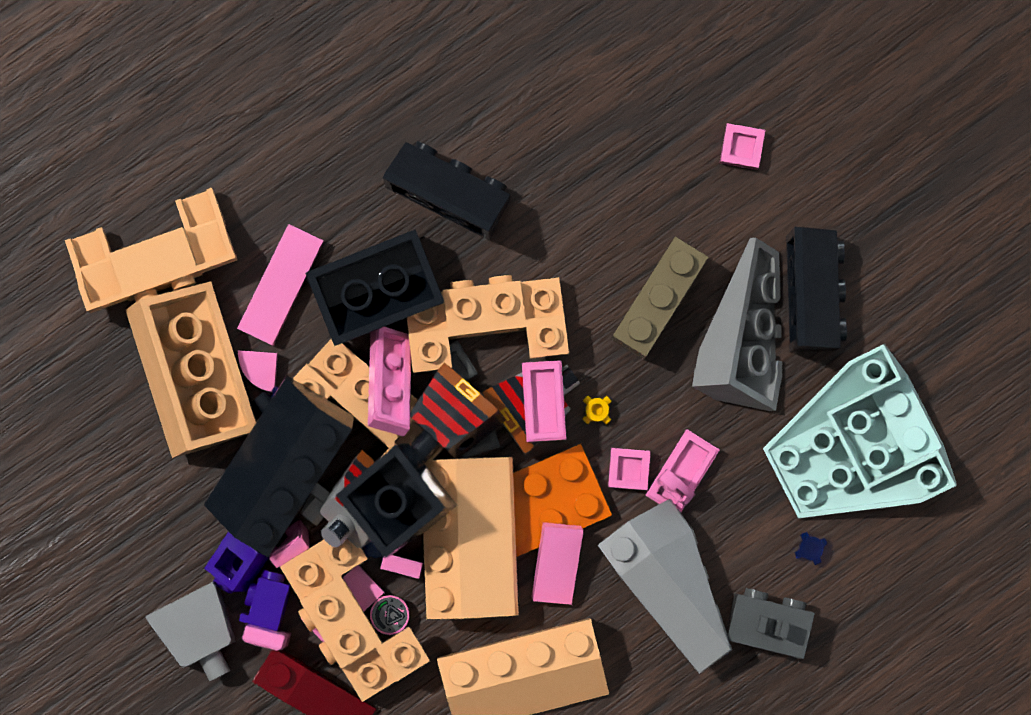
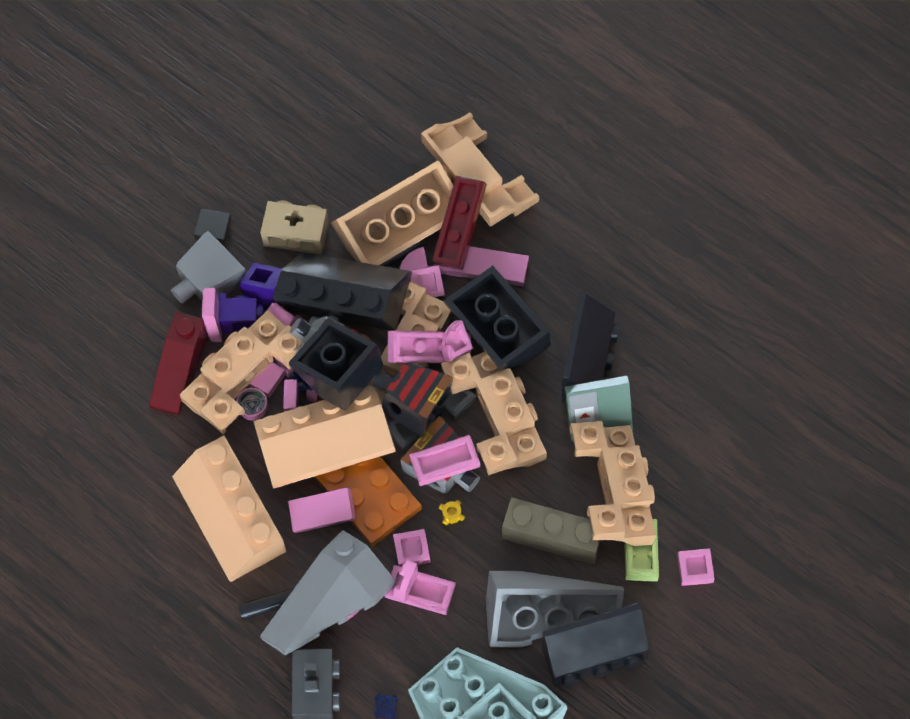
camera: 80 degrees right, 20 degrees down
none -> dark grey tile [194,209,231,244]
none -> black piece [238,587,295,620]
none -> tan brick [260,200,329,255]
none -> bright pink tile [408,265,445,297]
none -> dark red tile [432,176,487,270]
none -> bright pink tile [441,320,473,362]
none -> sand green tile [565,376,633,442]
none -> light nougat bracket [570,421,656,546]
none -> yellowish green plate [624,519,659,581]

